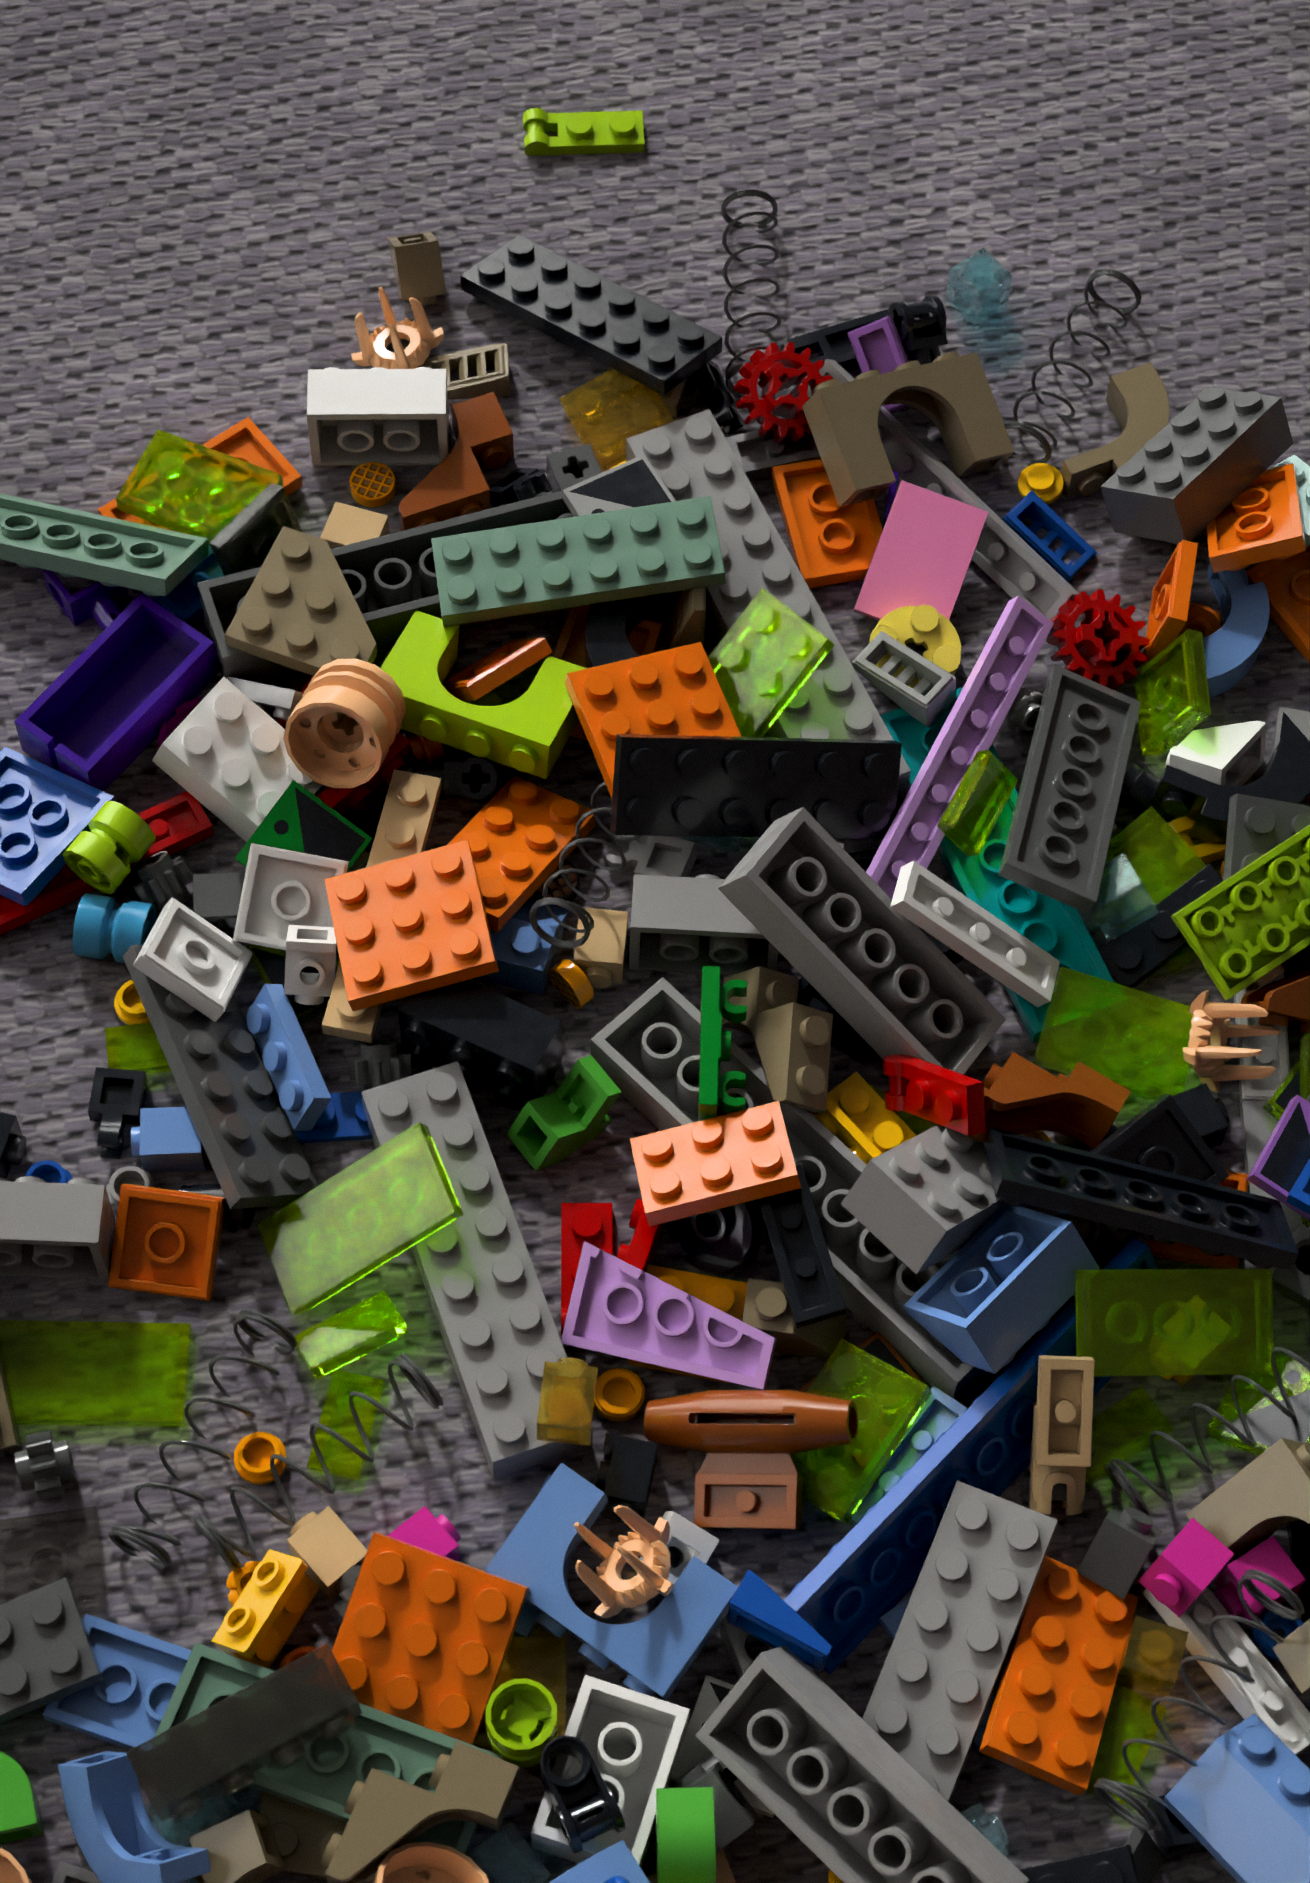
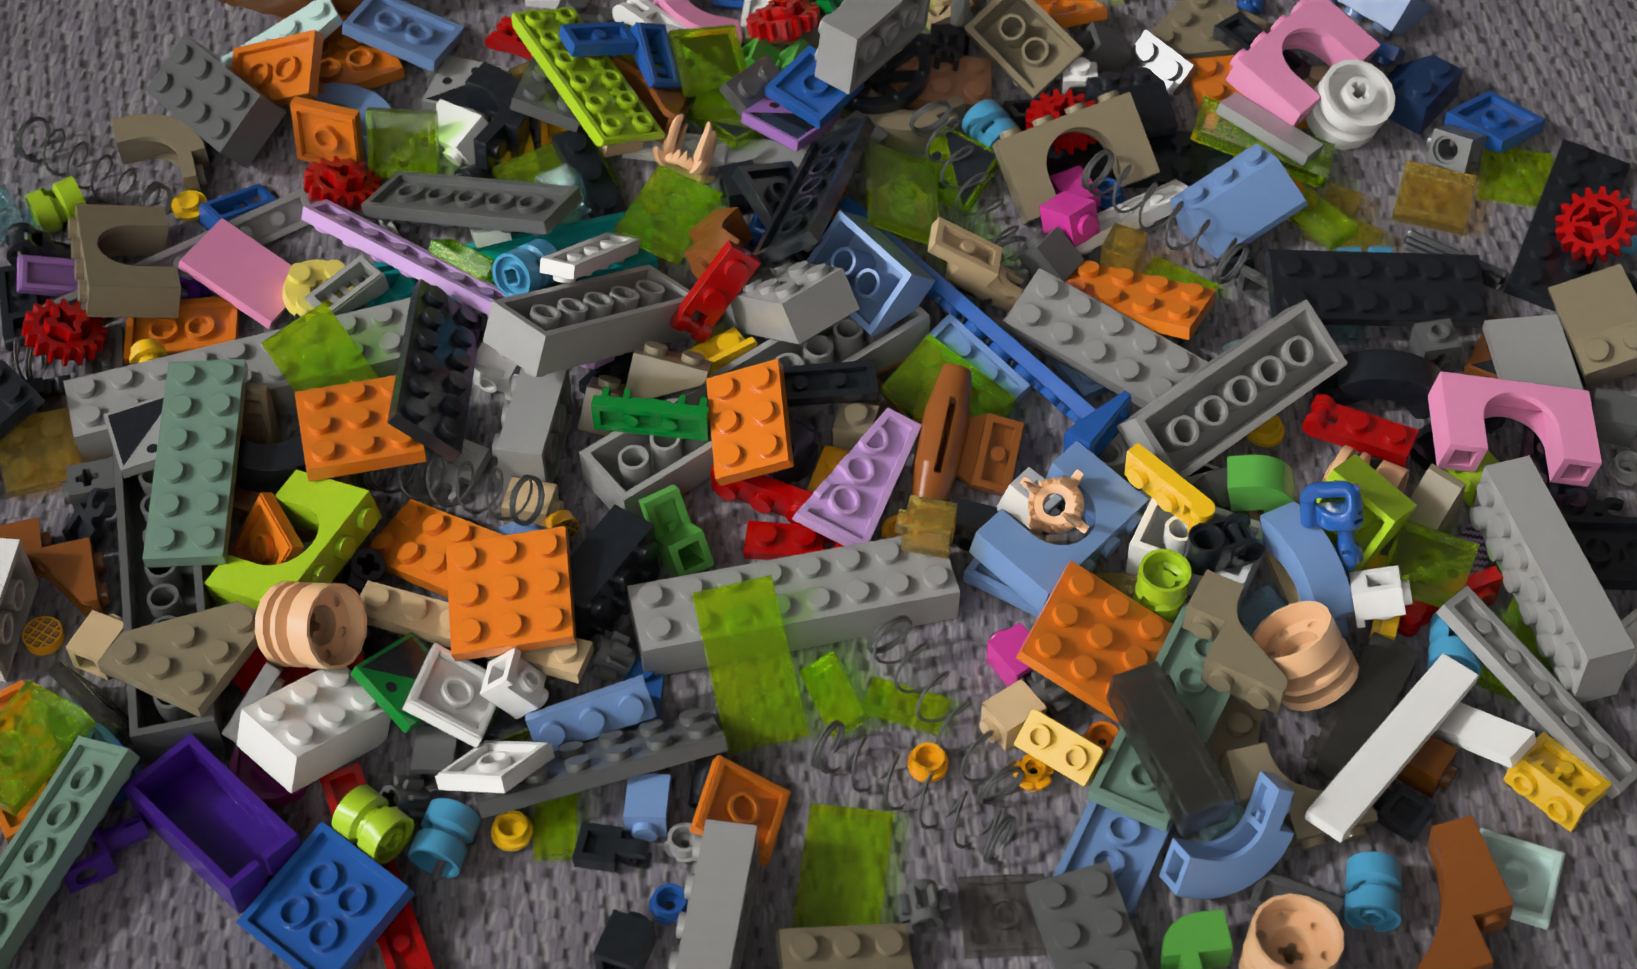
camera: 80 degrees left, 10 degrees down
none -> lime wheel [24,176,86,234]
none -> yellow plate [129,338,168,365]
none -> dark azure wheel [492,239,557,297]
none -> yellow plate [1124,443,1215,534]

